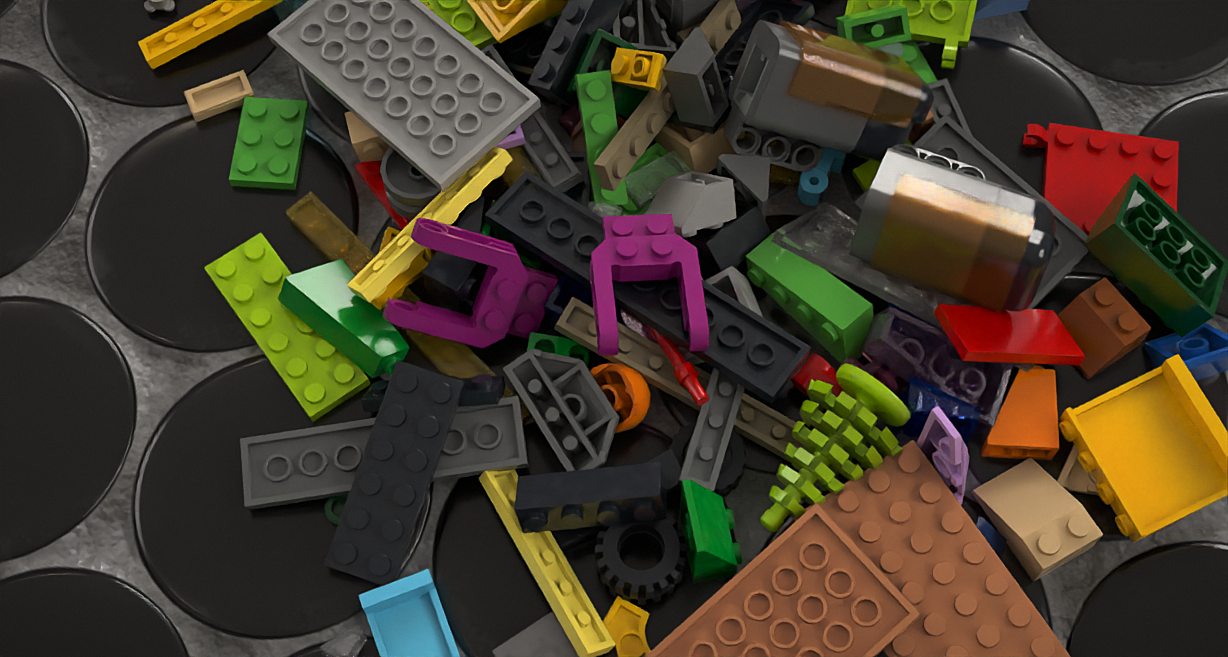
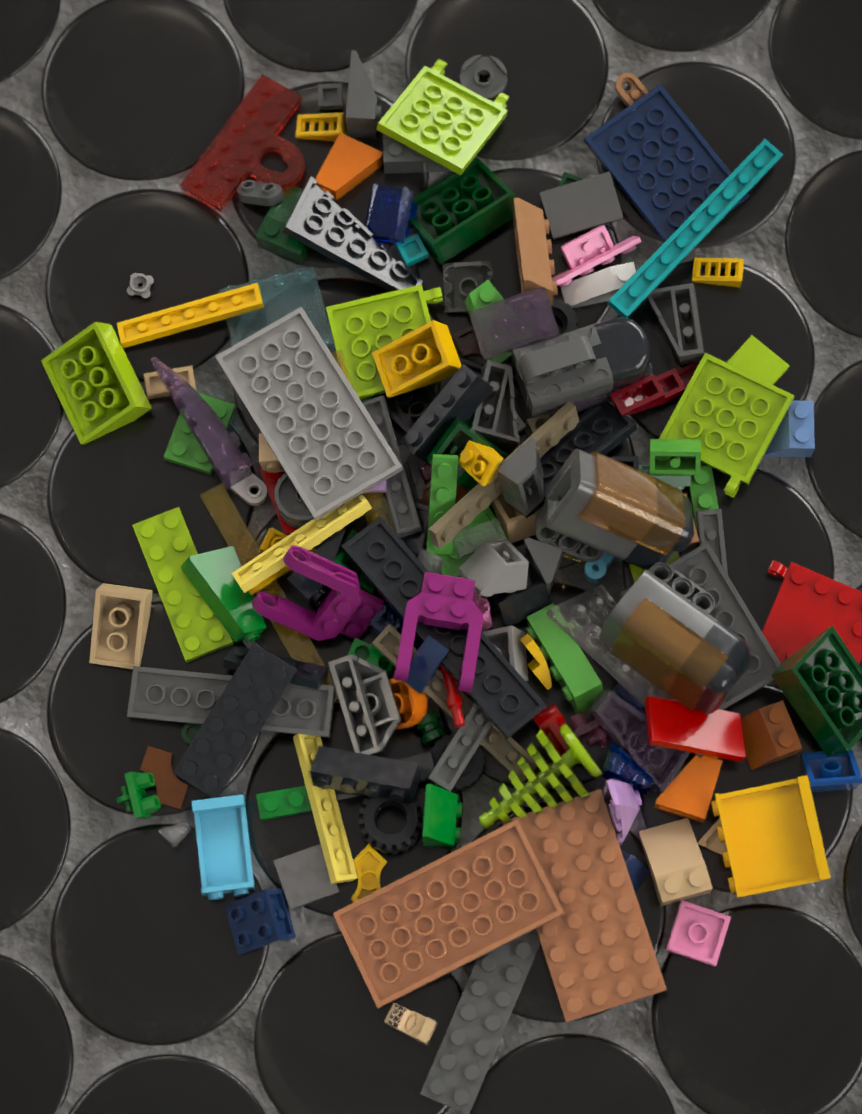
camera: 15 degrees right, 10 degrees up
none -> lime slope [41,322,152,445]
none -> tan slope [89,583,153,669]
none -> green hips [116,771,161,820]
none -> reddish brown tile [140,746,189,811]
none -> clear purple wedge [151,357,253,489]
none -> white plate [223,464,268,506]
none -> green plate [256,786,312,821]
none -> dark blue slope [406,635,450,694]
none -> dark green wheel [415,711,448,746]
none -> yellow slope [520,633,552,690]
none -> bright pink tile [666,900,731,967]

